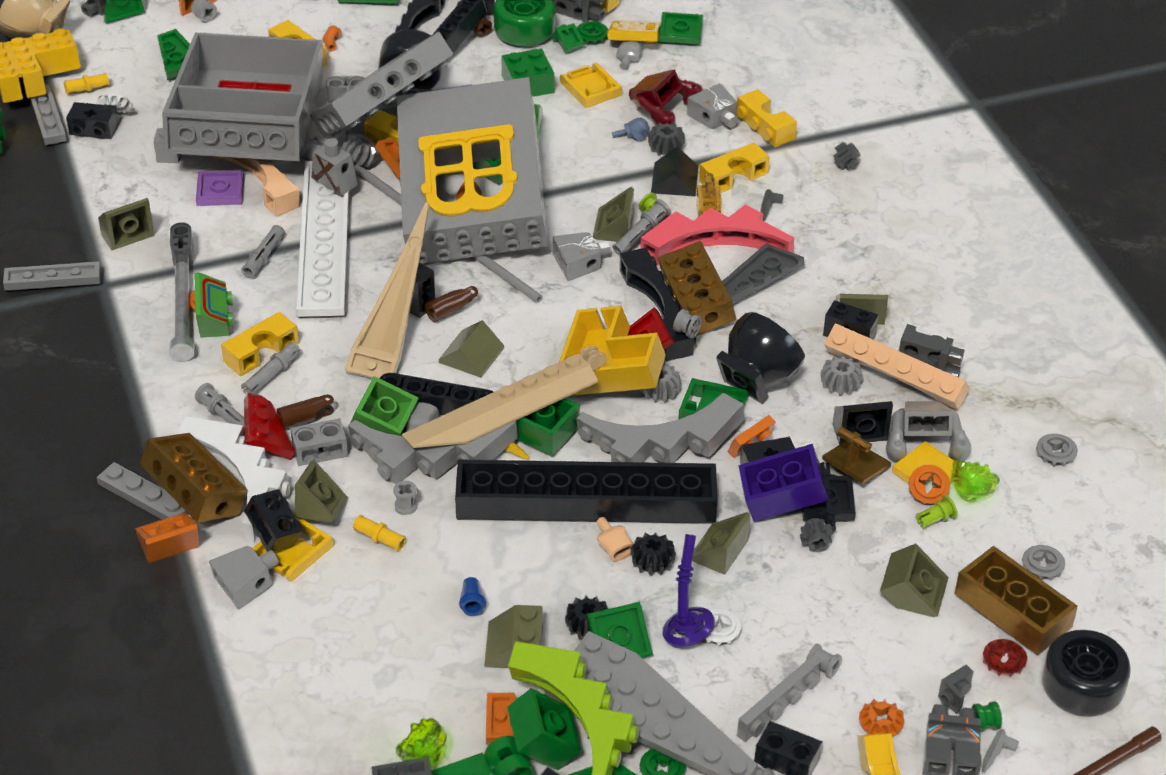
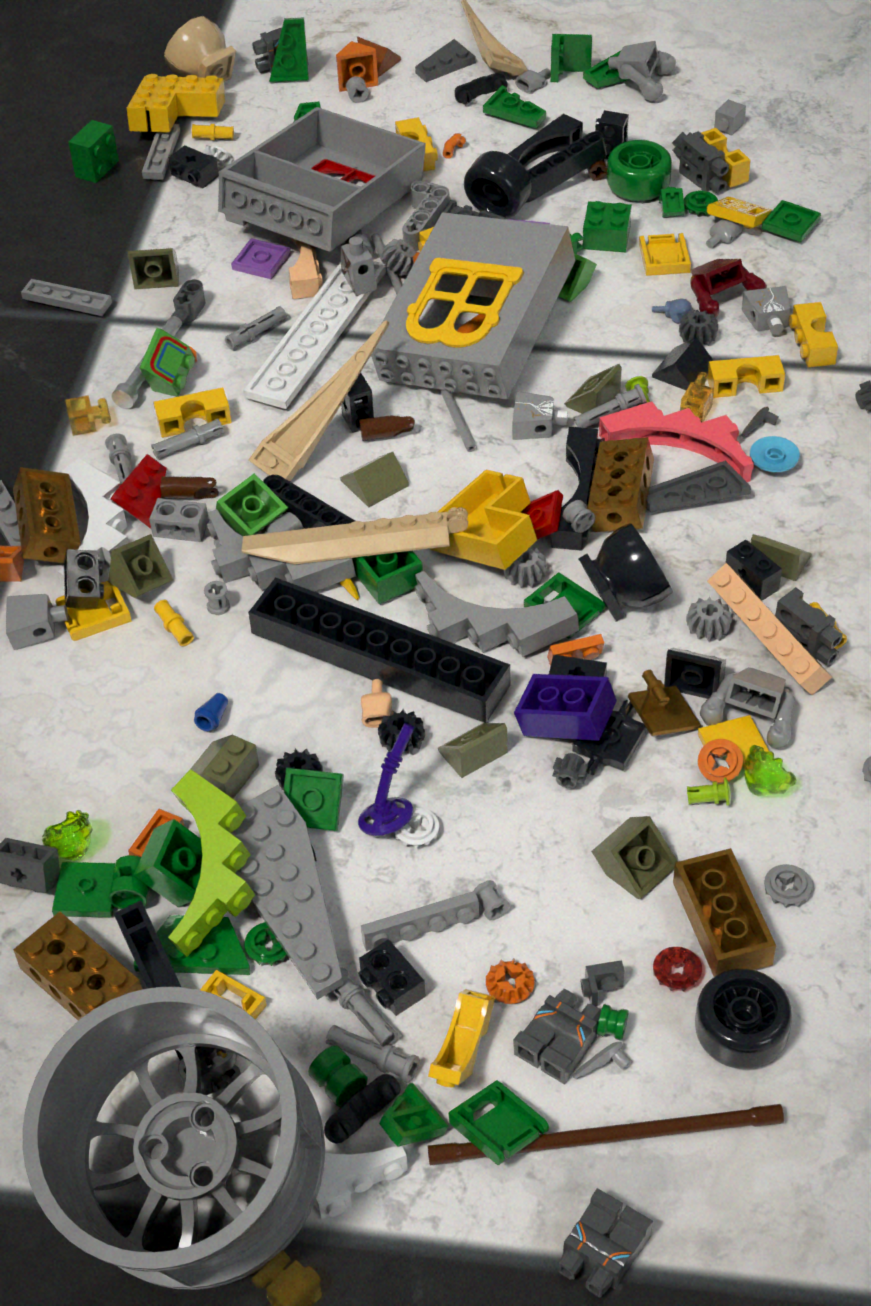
camera: 30 degrees right, 5 degrees up
light grey brick [310,32,454,137] -> none
none -> clear yellow brick [65,395,111,436]
none -> medium azure dish [750,436,800,472]

